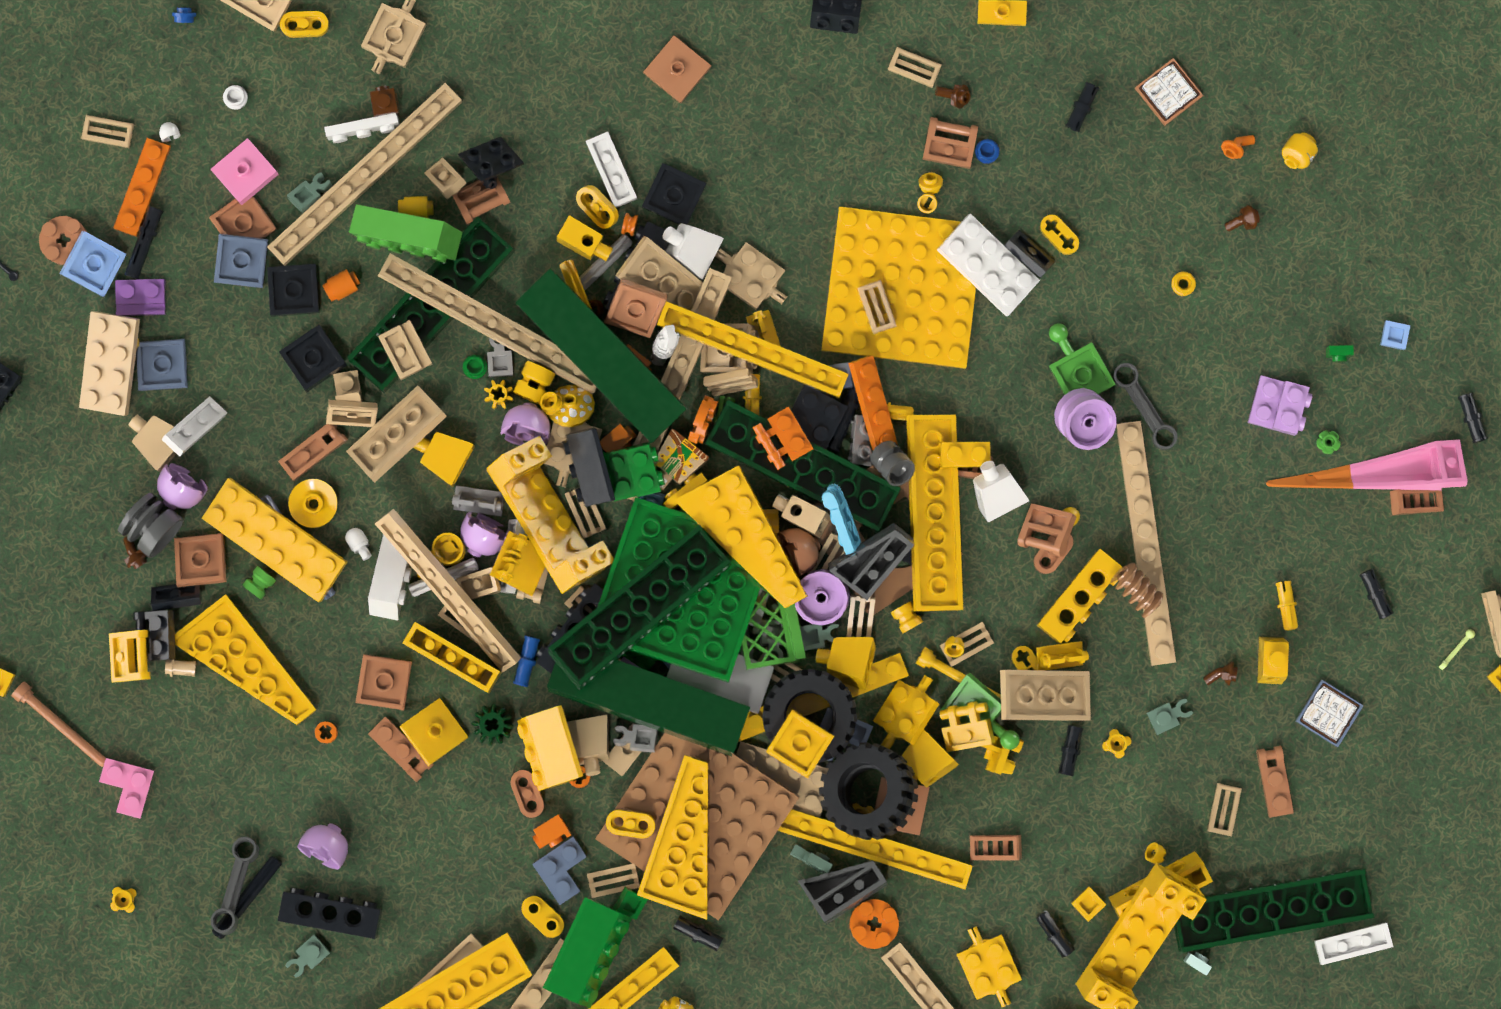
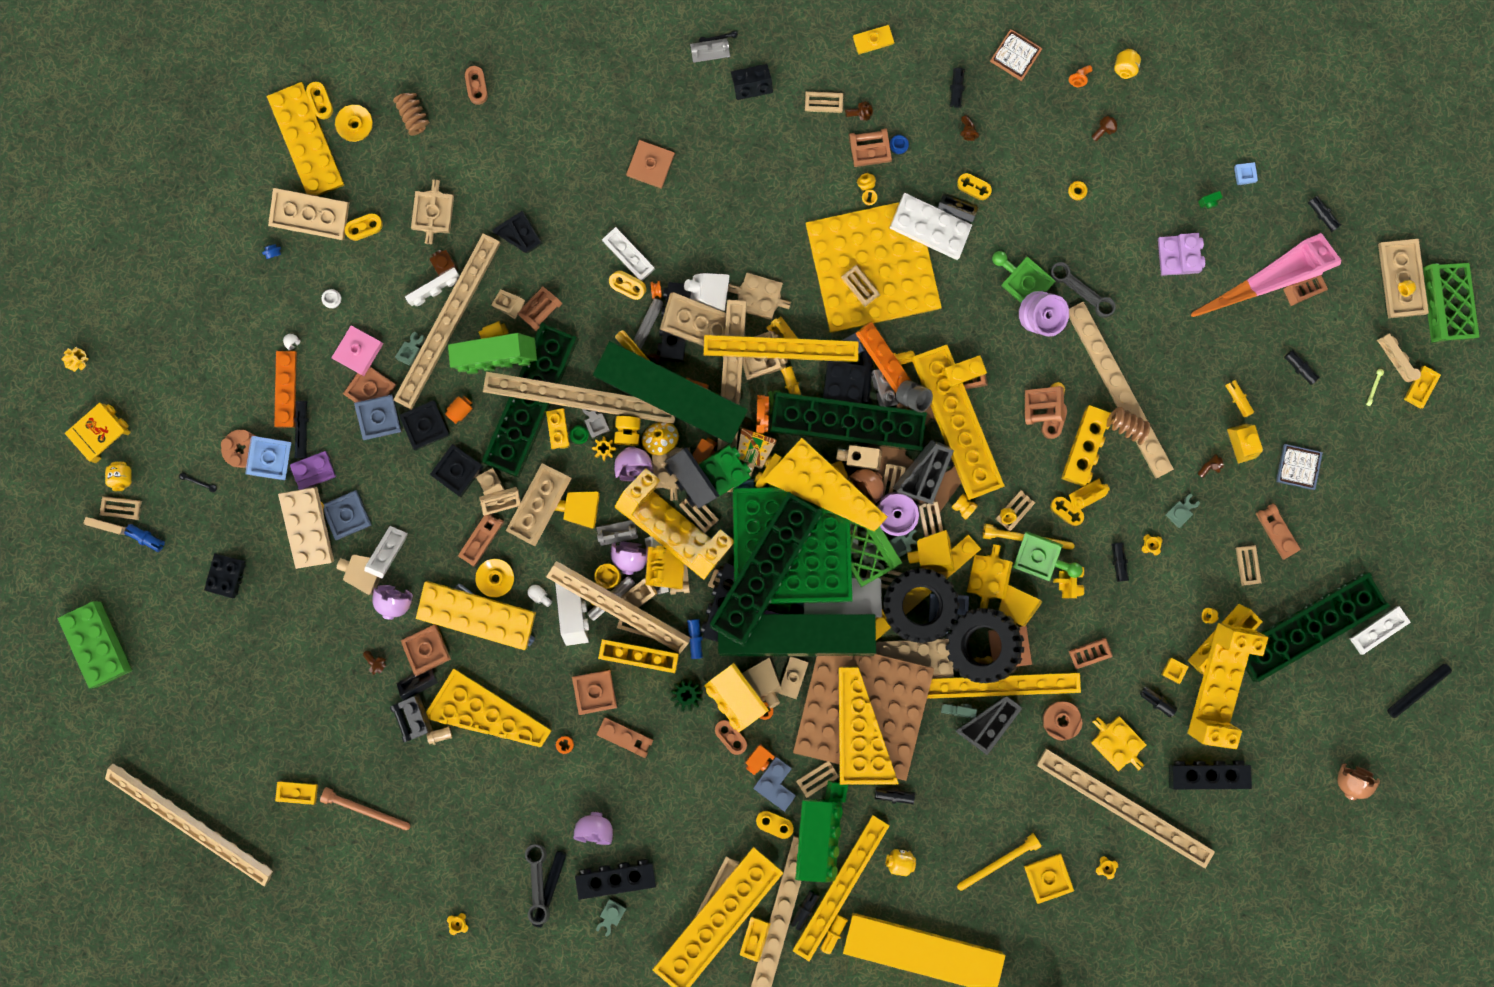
camera: 15 degrees left, 0 degrees up
tan tile [81,115,134,148] -> none
bright pink plate [99,758,154,818] -> none
yellow plate [109,630,151,683] -> none
dark grey wheel [118,493,184,558] -> none
bright green wheel [242,566,277,600] -> none
tan plate [378,320,432,380] -> none
yellow plate [400,698,469,766] -> none
black hinge [458,137,524,189] -> none
yellow plate [540,392,563,415] -> none
yellow torso [557,215,613,261] -> none
nougat plate [604,278,667,338] -> none
yellow plate [606,809,656,838] -> none
light grey plate [613,724,658,753] -> none
black plate [642,163,707,225] -> none
white hinge [651,325,679,366] -> none
tan tile [703,368,758,396] -> none
orange plate [753,406,813,470] -> none
yellow plate [766,710,834,778] -> none
medium azure hinge [822,483,861,555] -> none
orange plate [849,899,899,949] -> none
yellow plate [940,701,995,752] -> none
white torso [973,461,1029,522] -> none
tan plate [1000,670,1091,721] -> none
light aqua plate [1183,952,1212,975] -> none
bright green plate [1316,430,1341,454] -> none
none -> black wing [492,211,543,254]
none -> yellow hinge [546,408,569,449]
none -> reddish brown plate [960,115,979,141]
none -> nougat plate [1042,701,1083,741]

